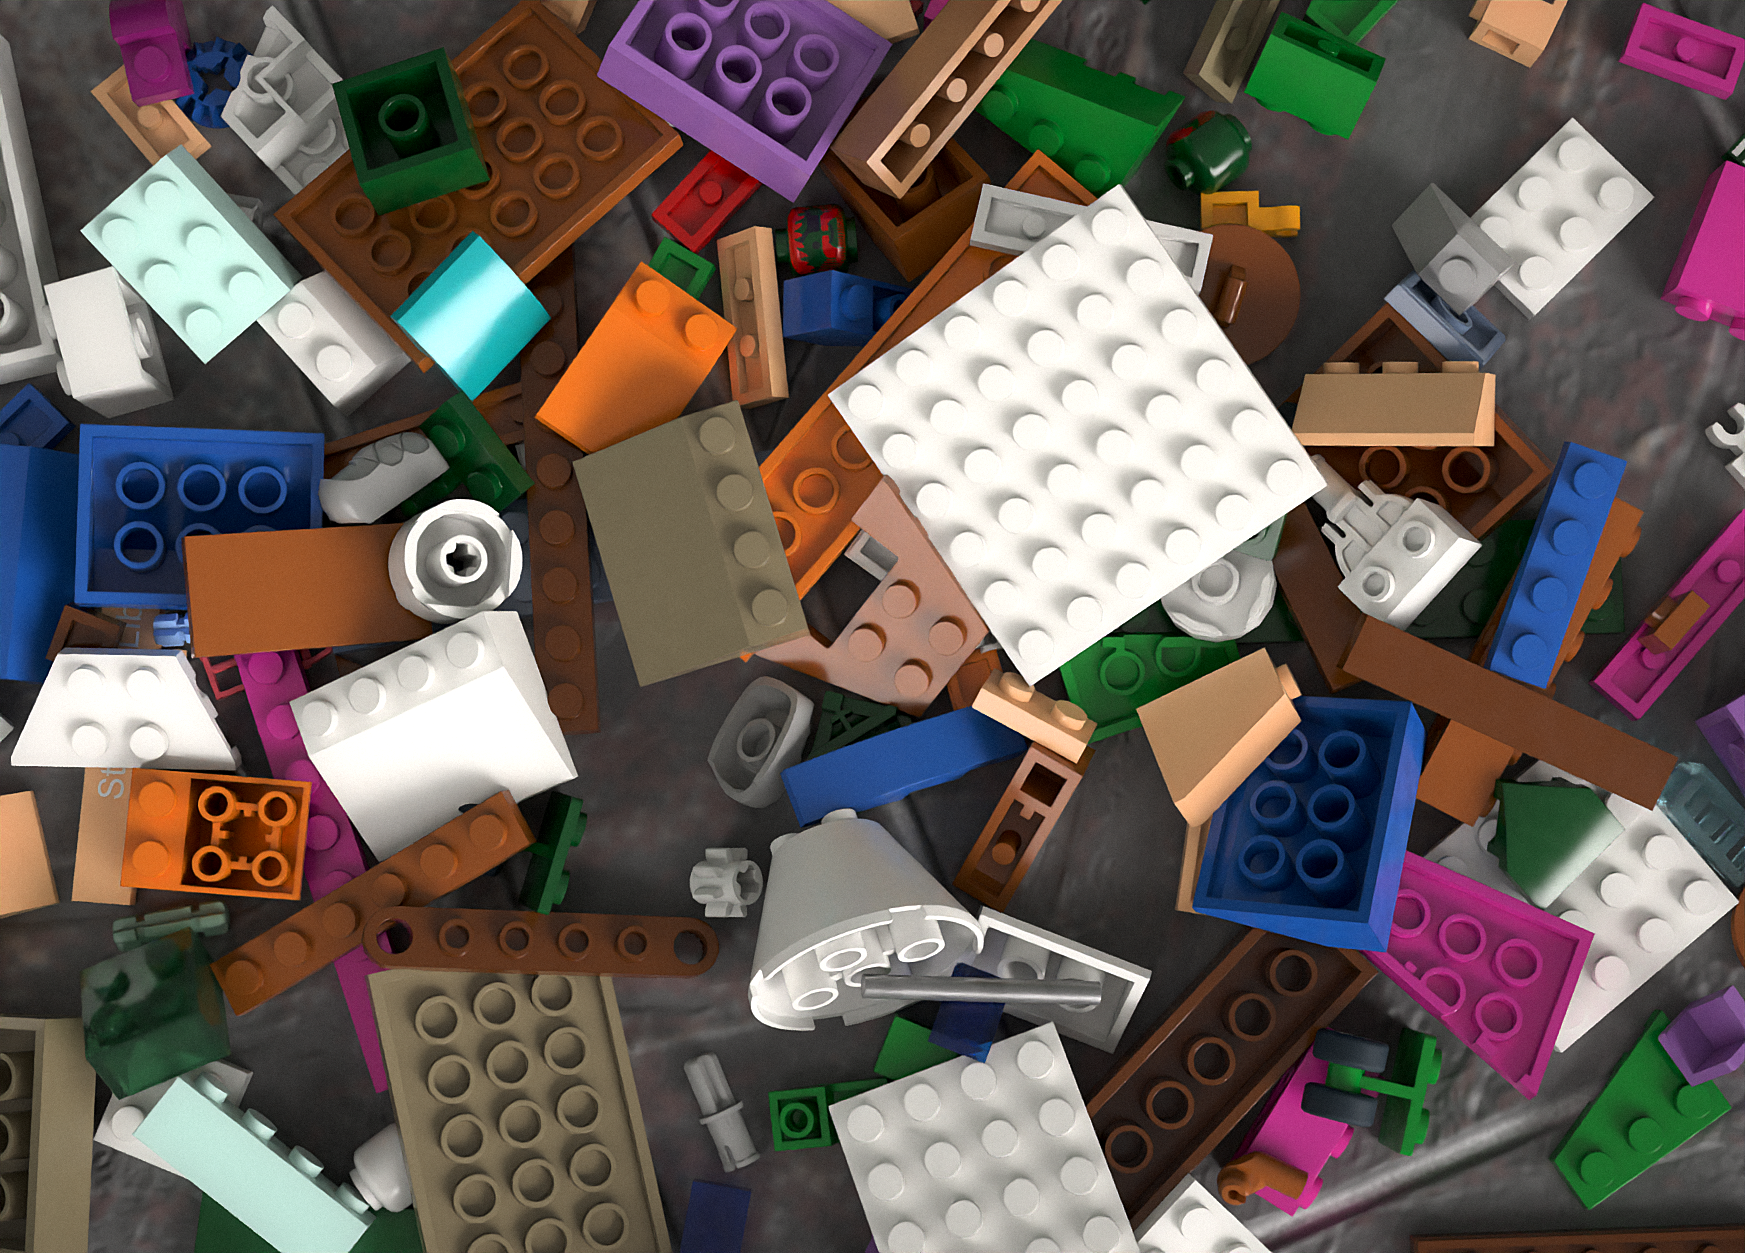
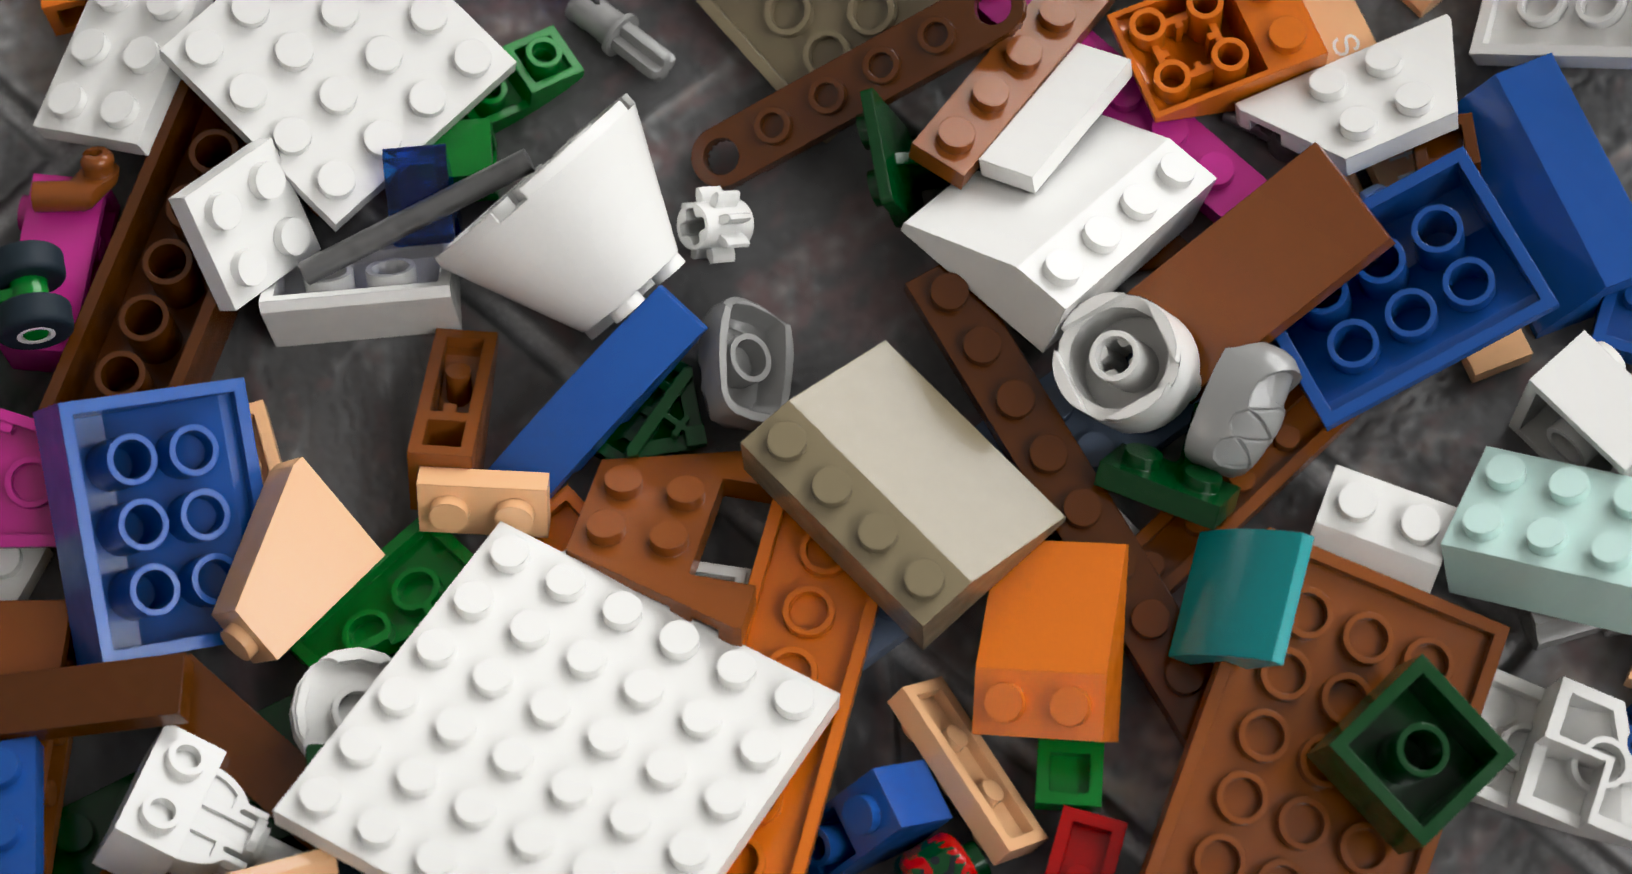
camera: 155 degrees right, 15 degrees down
none -> white plate [168,138,321,311]
none -> white tile [979,43,1133,193]

